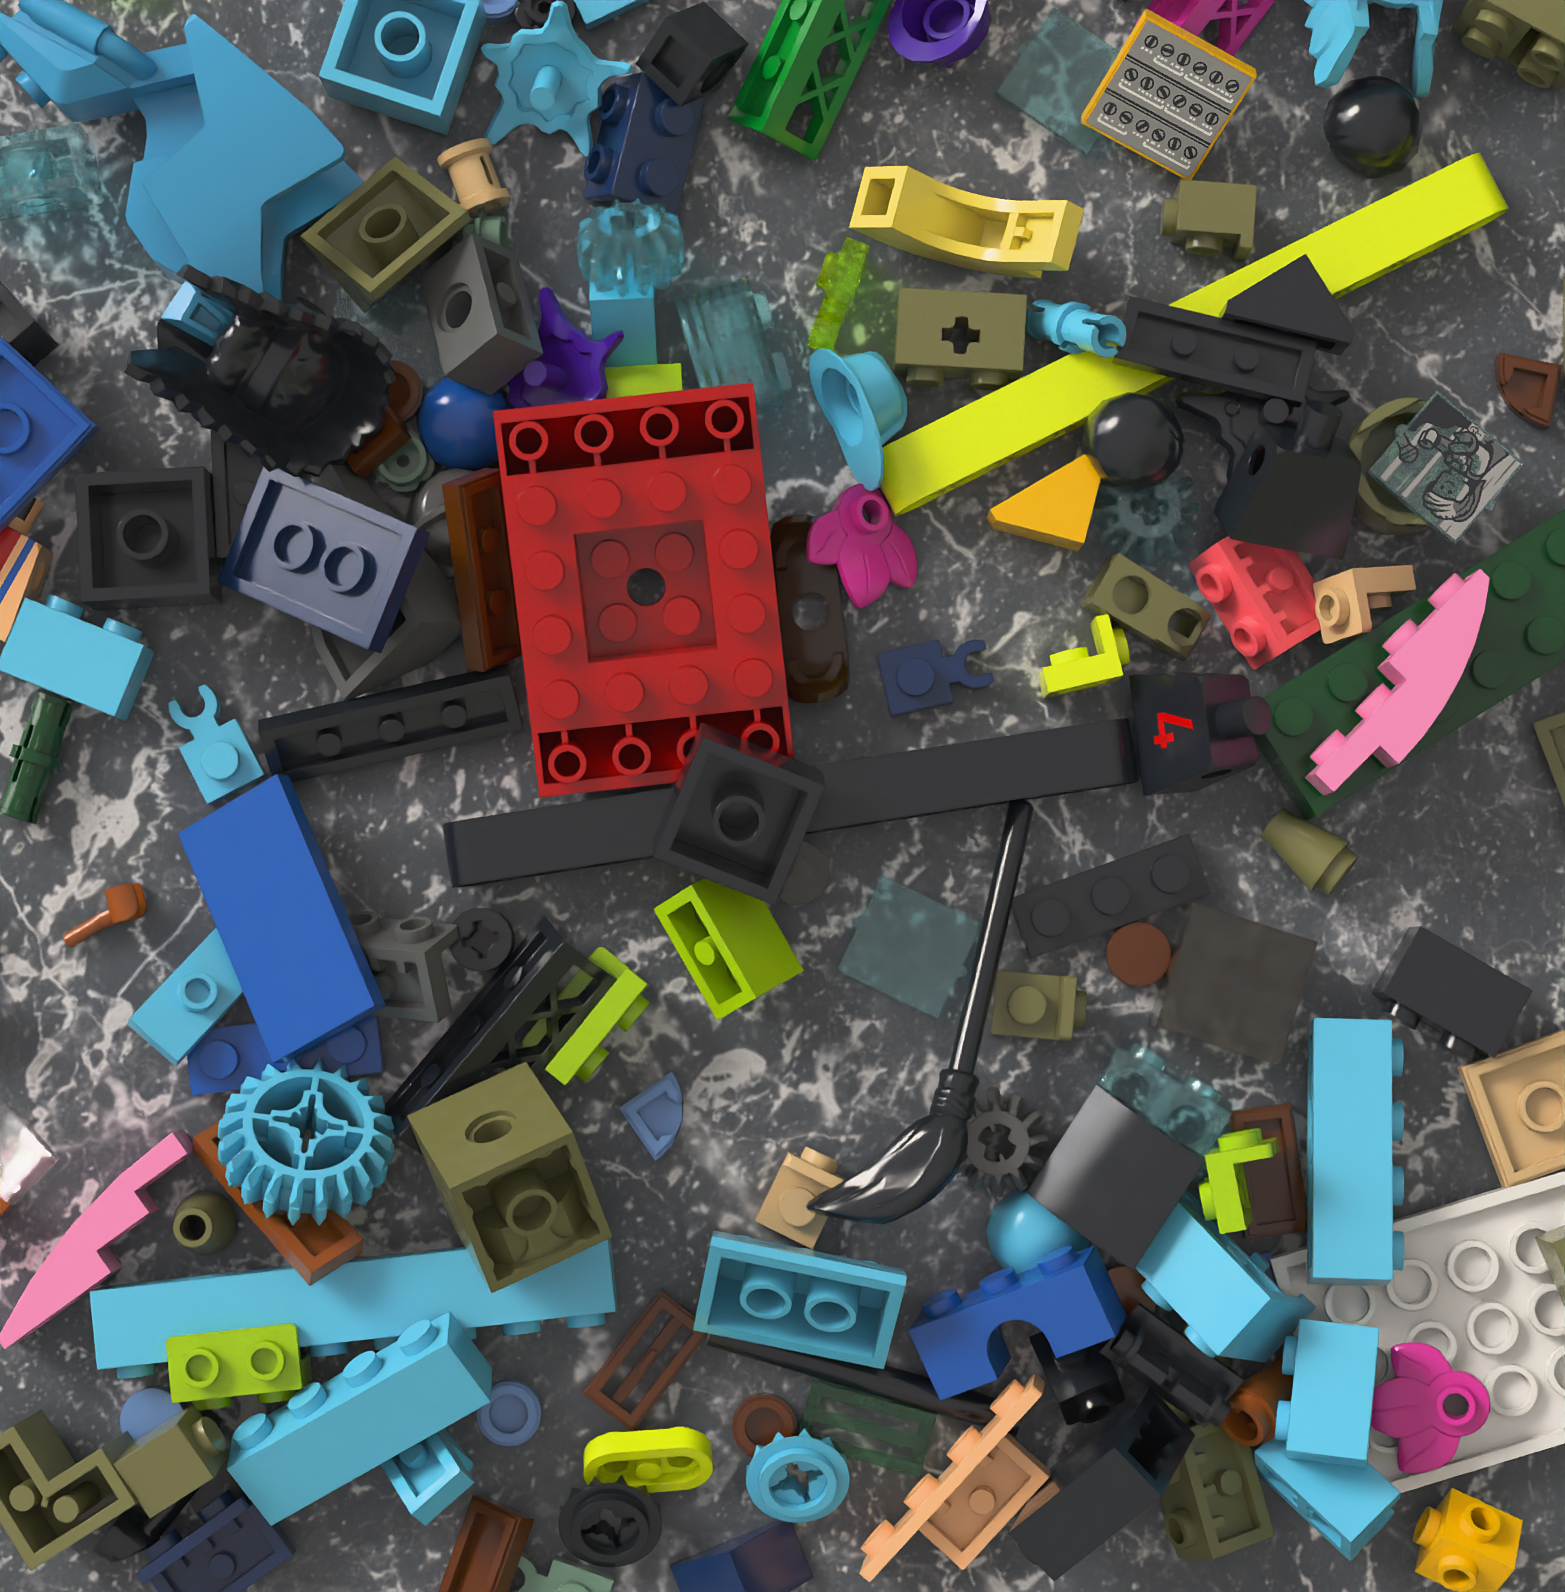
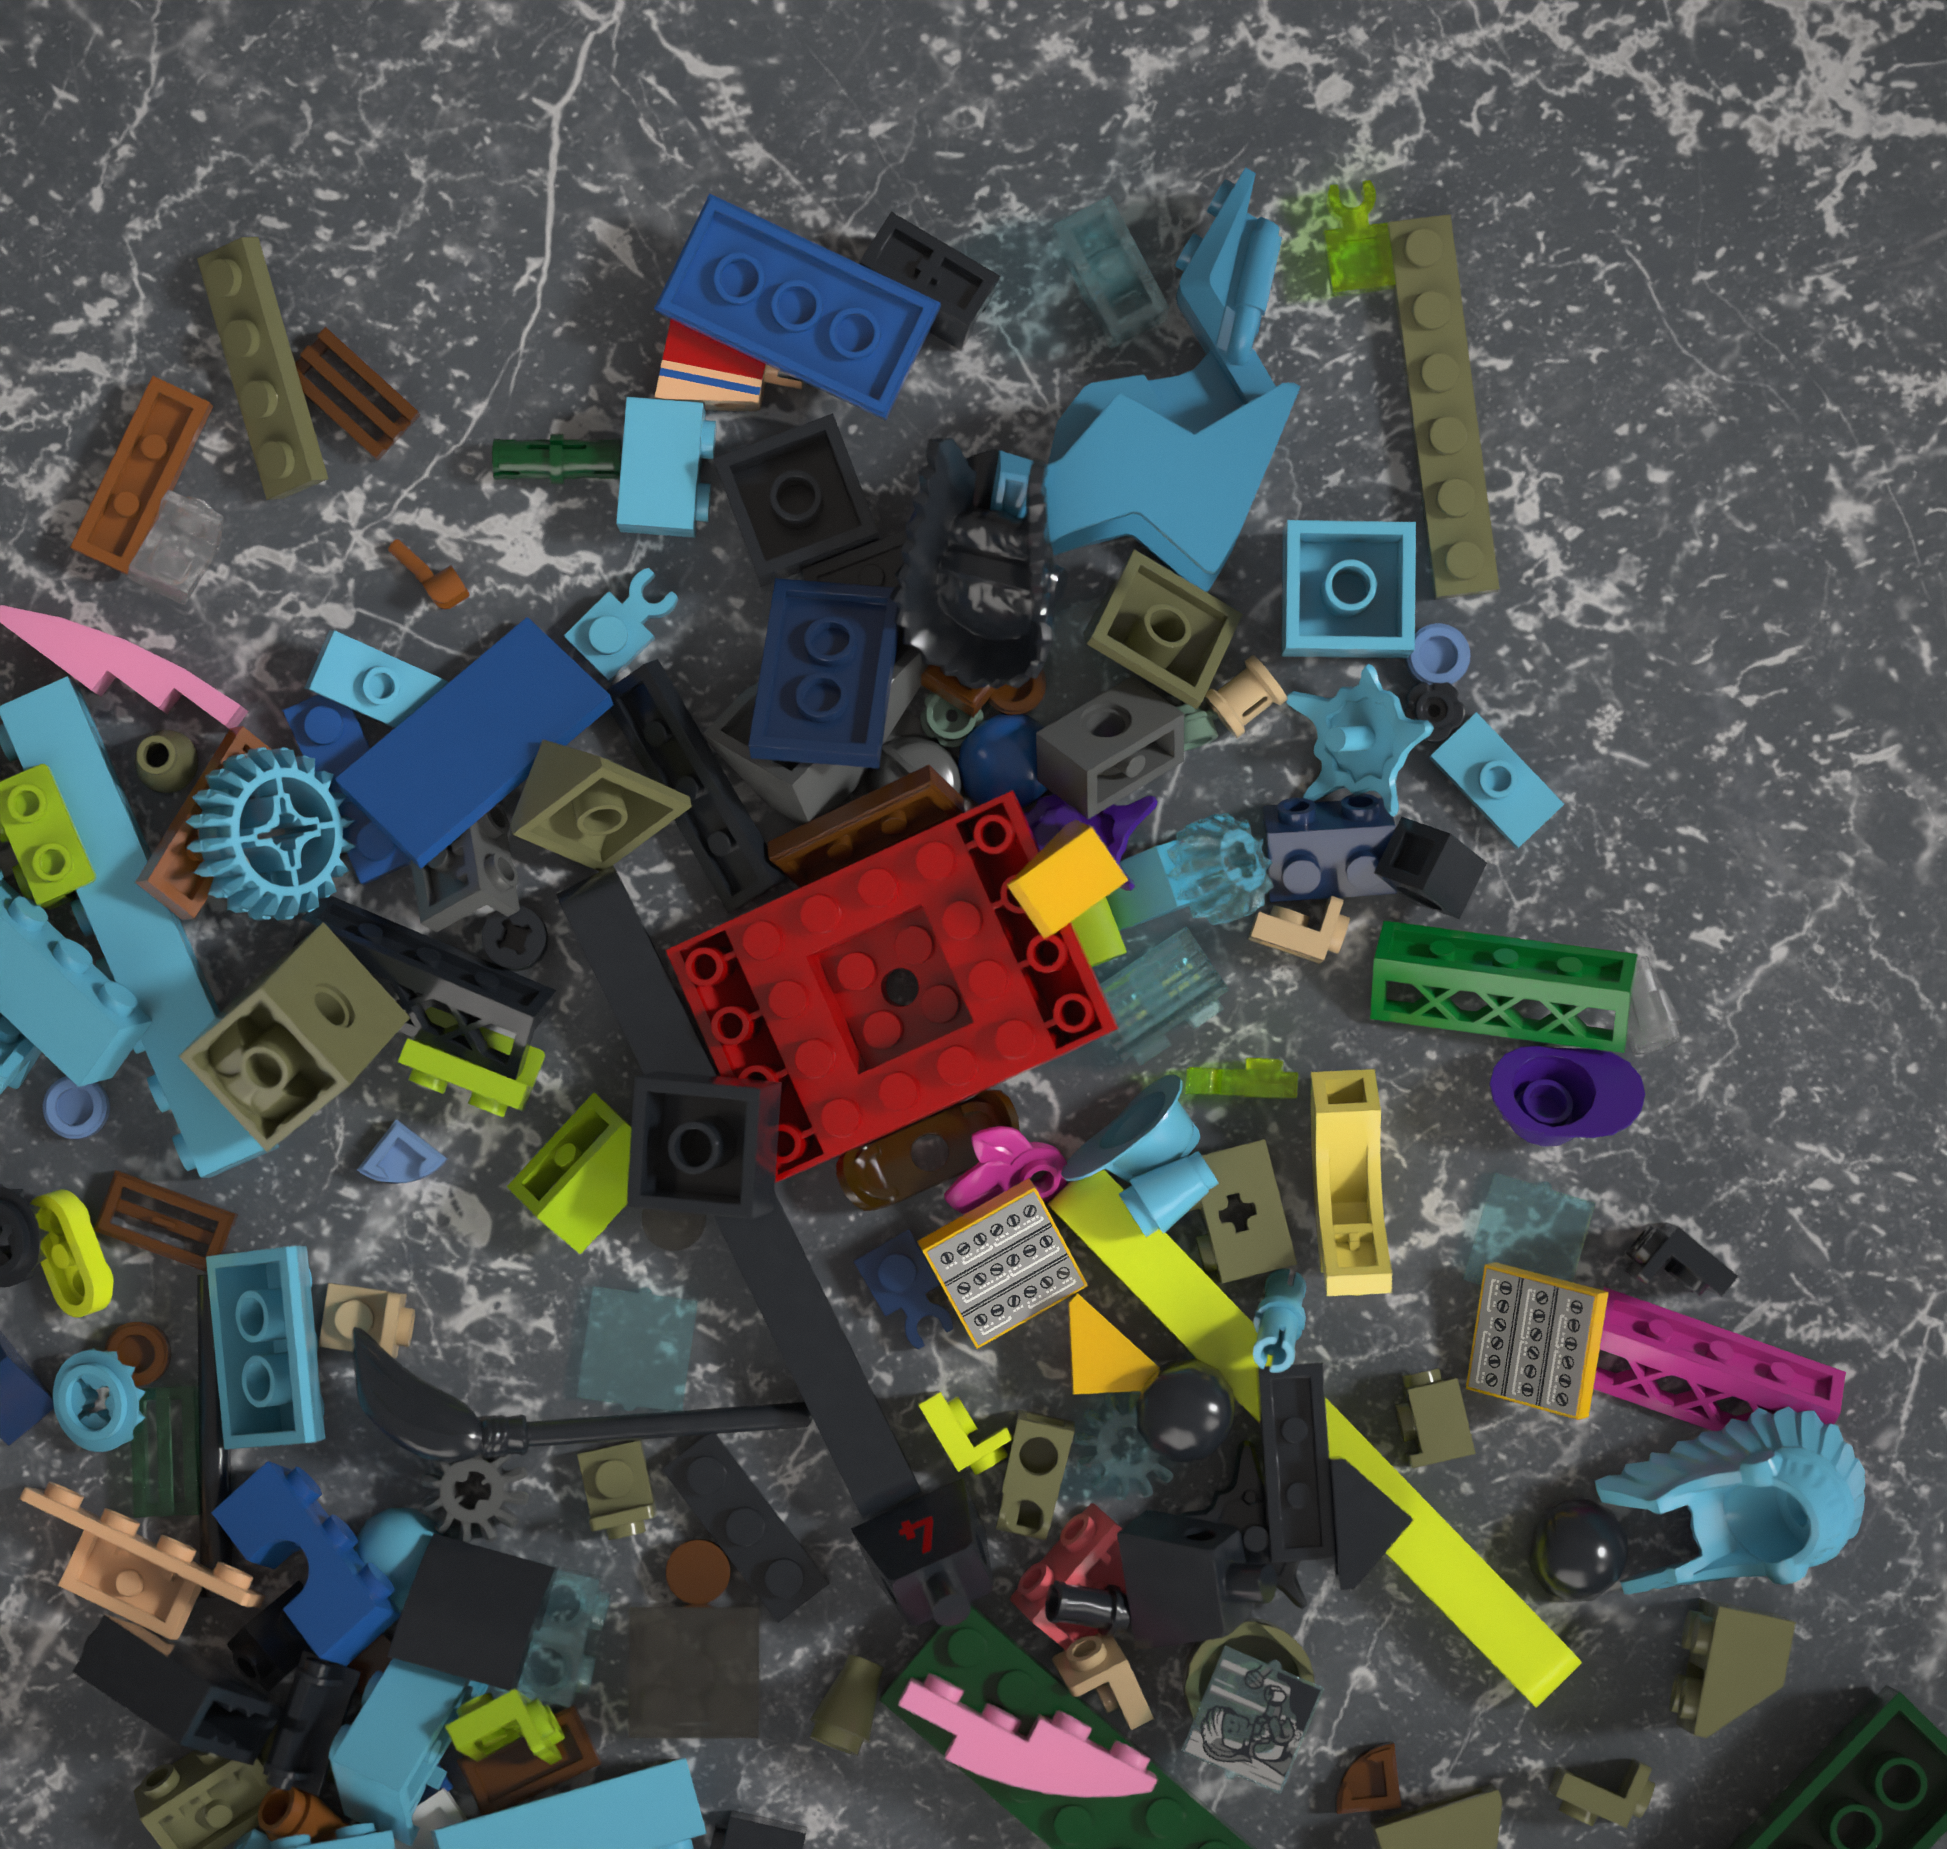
camera: 70 degrees right, 0 degrees up
none -> olive slope [510,739,692,872]
none -> tile [917,1178,1088,1349]
none -> yellow slope [1007,820,1128,938]
none -> black pin [1045,1580,1131,1637]
none -> medium azure cone [1119,1151,1219,1237]
none -> tan bracket [1247,896,1350,964]

